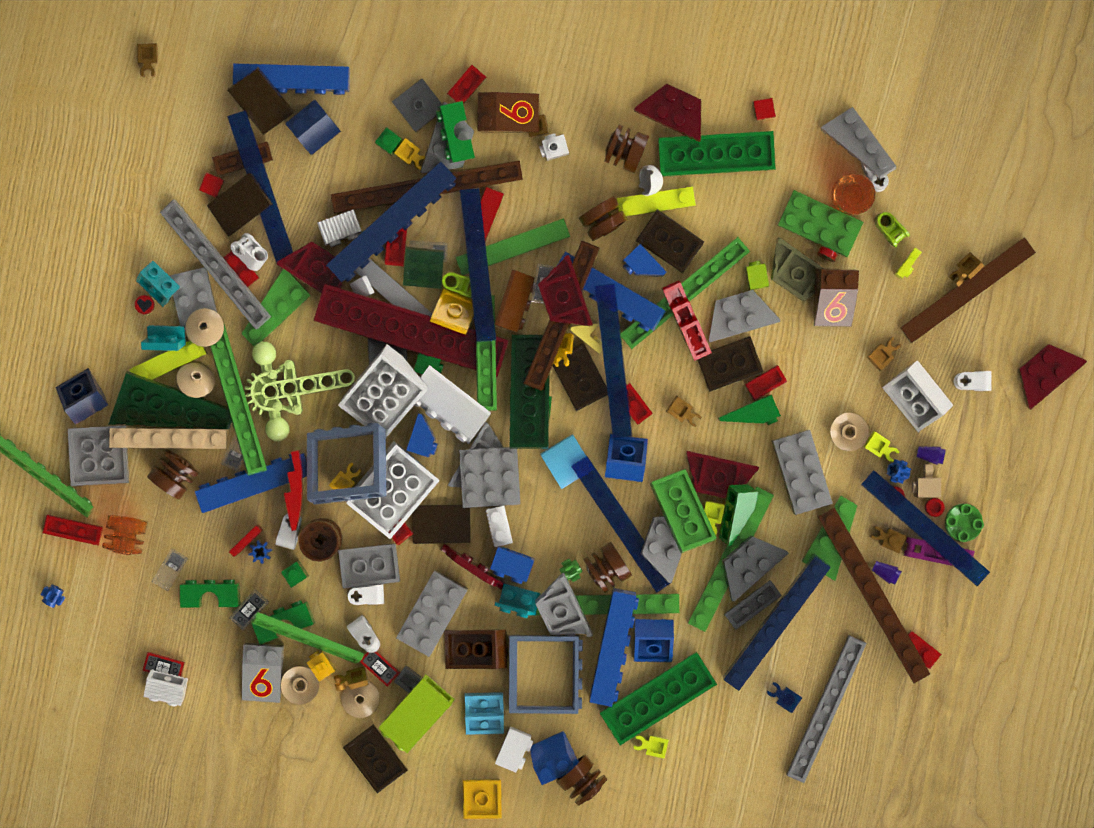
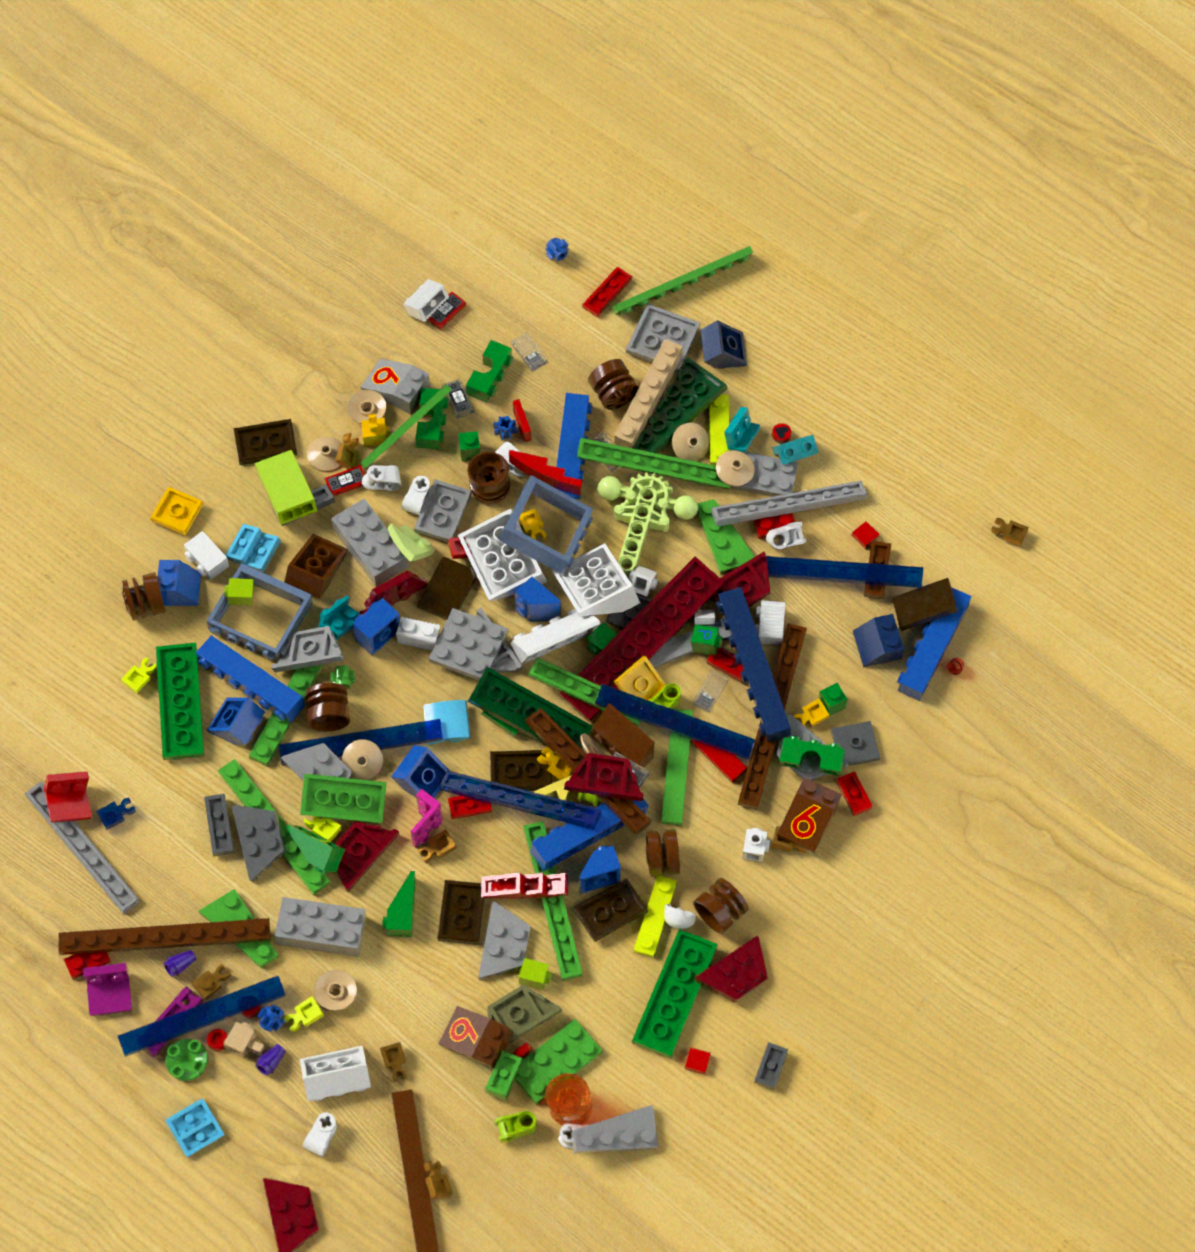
camera: 115 degrees right, 25 degrees down
clear orange wheel [102,515,148,555] -> none
dark brown tile [207,173,273,237] -> none
clear green plate [403,247,444,289] -> none
dark blue brick [723,554,831,691] -> none
red tile [744,365,787,401] -> none
neon yellow plate [894,248,922,279] -> none
none -> red bracket [44,771,92,823]
none -> magenta bracket [83,963,132,1016]
none -> medium azure slope [165,1098,224,1157]
none -> lime brick [224,578,254,606]
none -> tan dish [342,739,383,780]
none -> yellowish green plate [388,523,435,562]
none -> dark pink bracket [411,789,442,848]
none -> bright green plate [485,1051,522,1101]
none -> tan dish [580,733,605,755]
none -> white brick [629,566,658,596]
none -> green brick [690,625,723,655]
none -> dark grey plate [754,1042,788,1090]
none -> clear red hinge [947,657,964,675]

